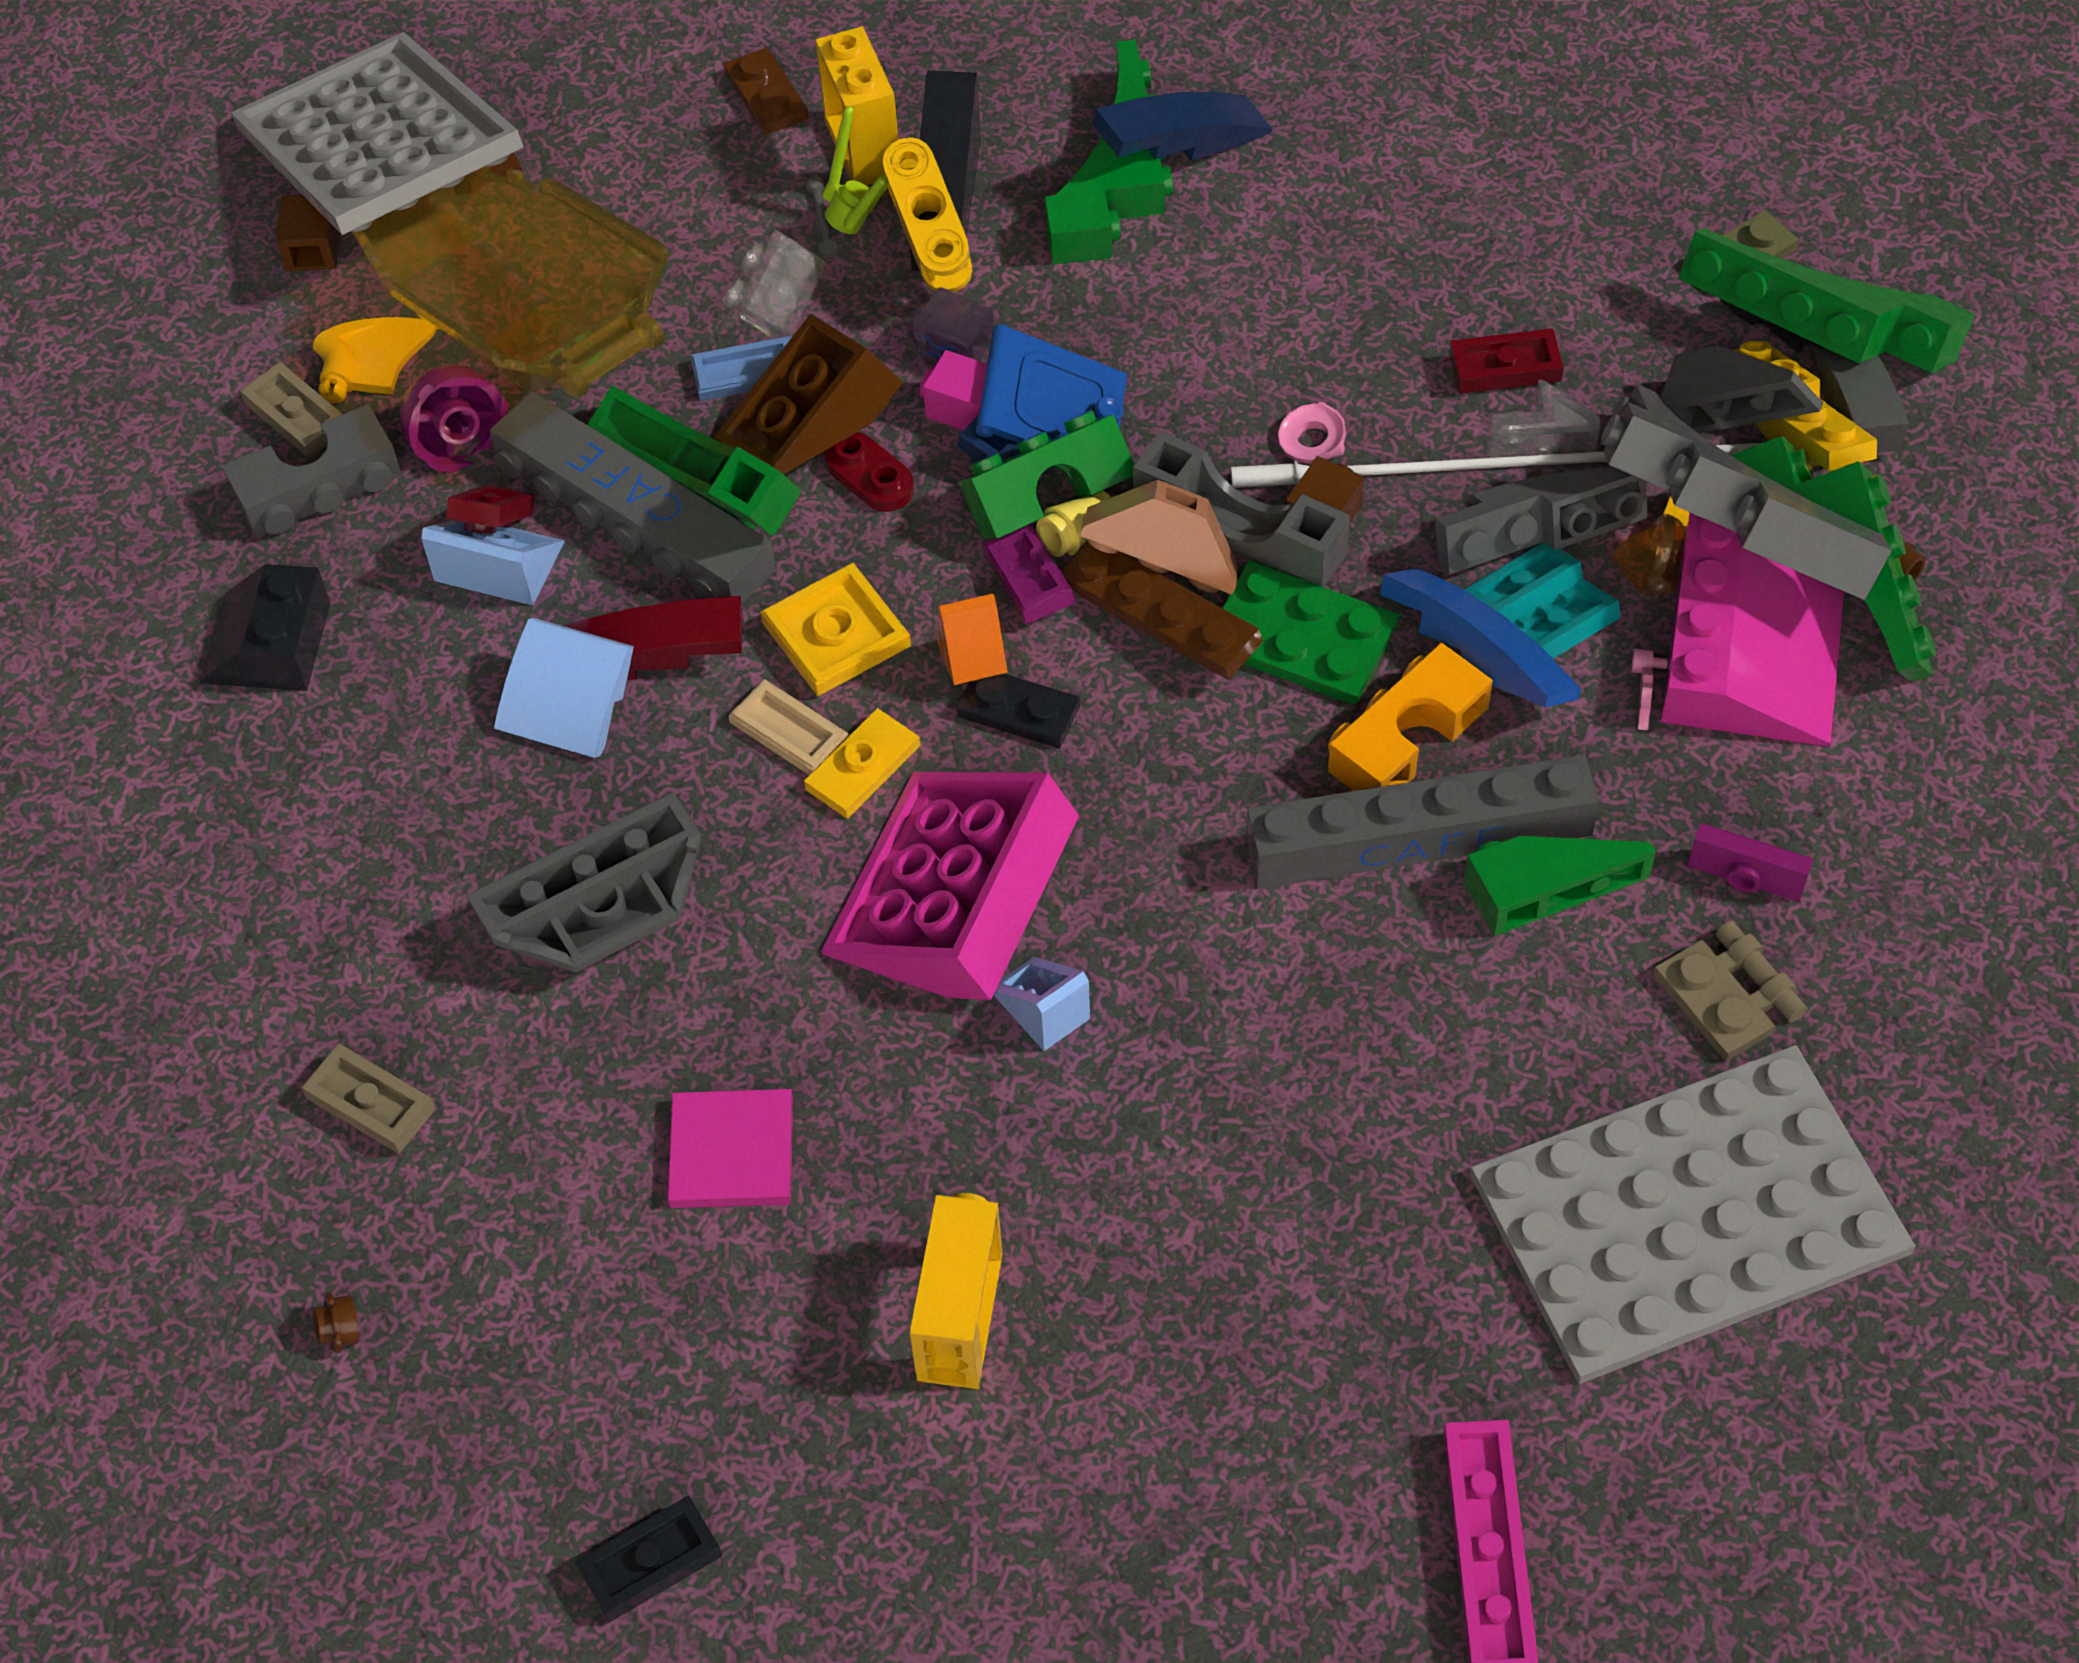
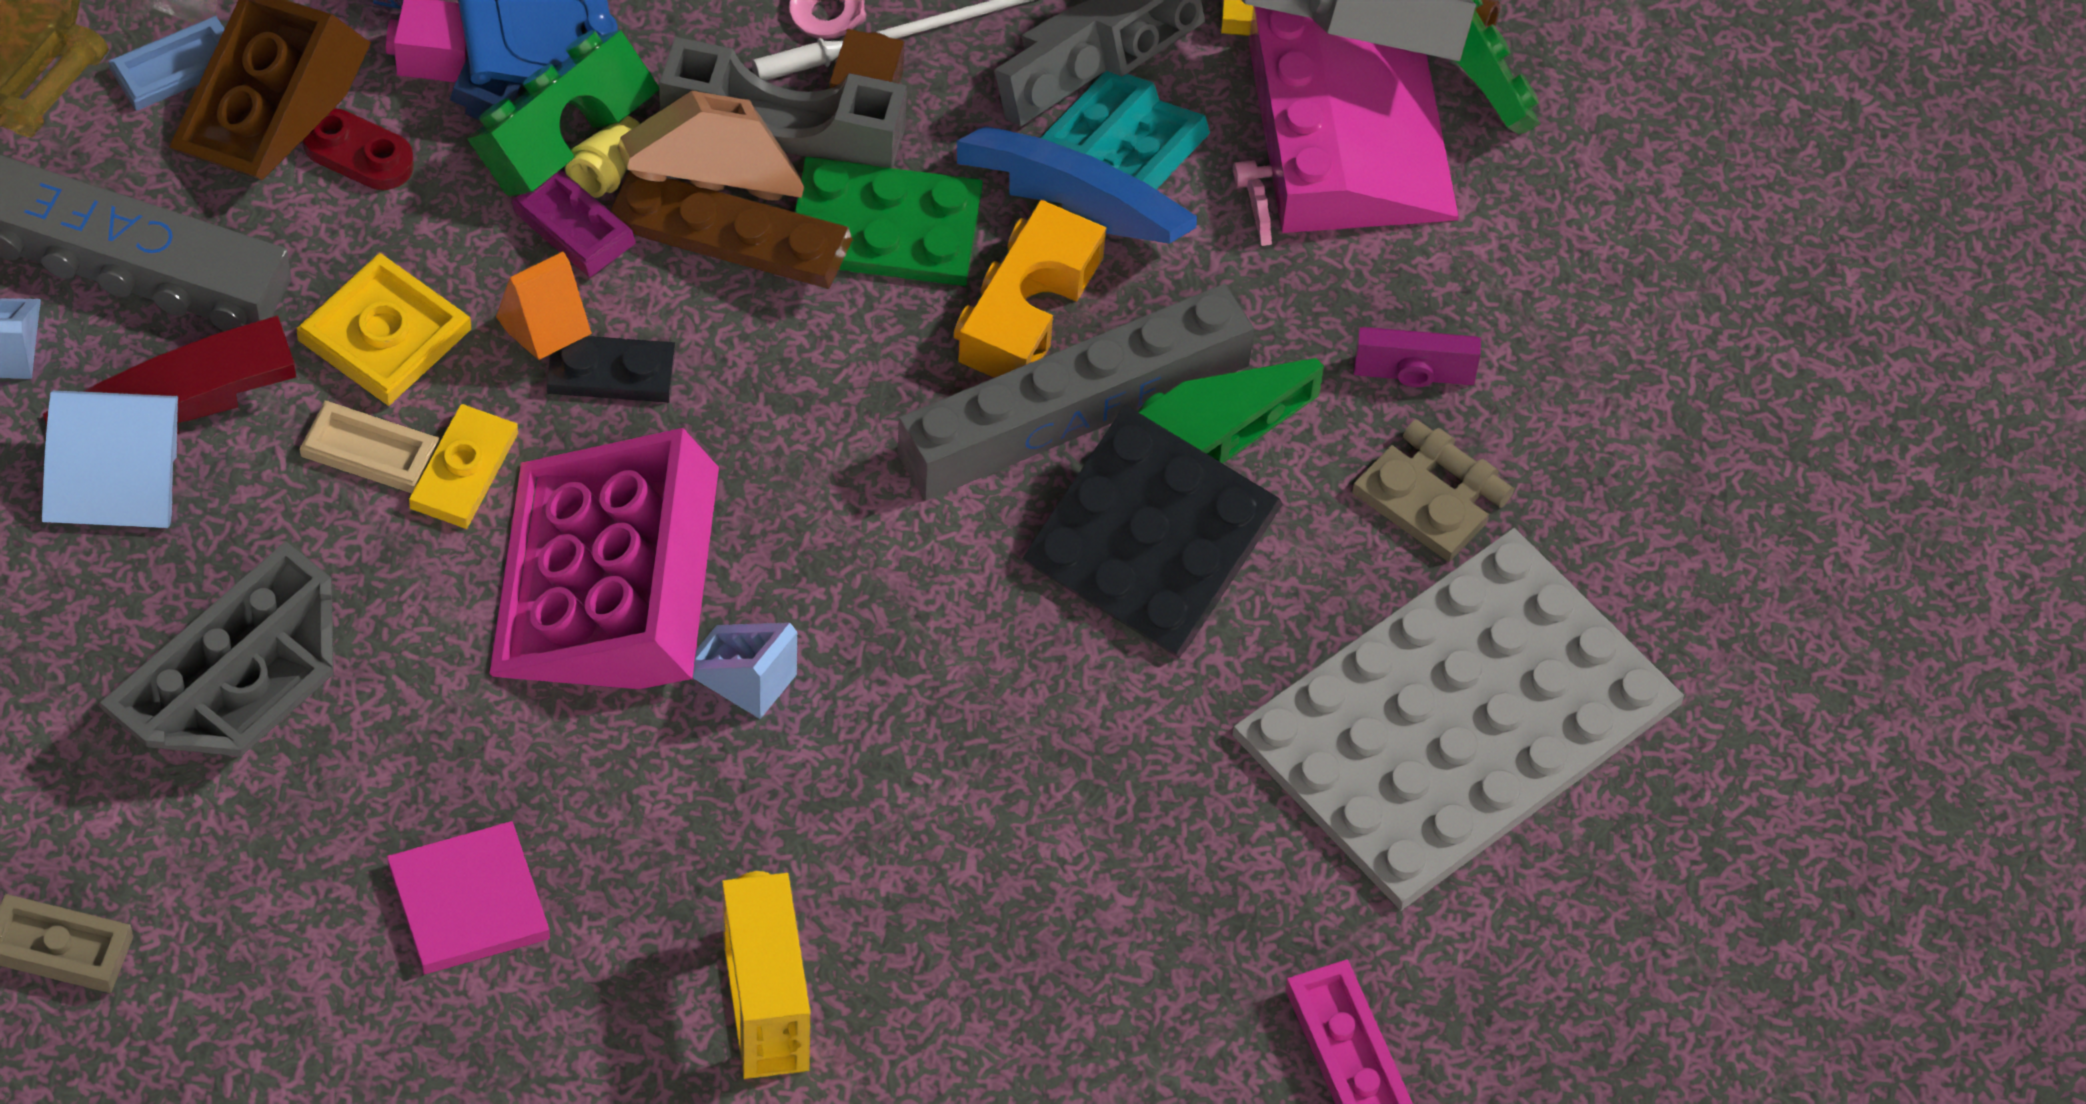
camera: 25 degrees left, 0 degrees up
green arch [587,385,802,537] -> none
clear orange piece [1612,513,1685,596] -> none
none -> black plate [1022,405,1283,658]

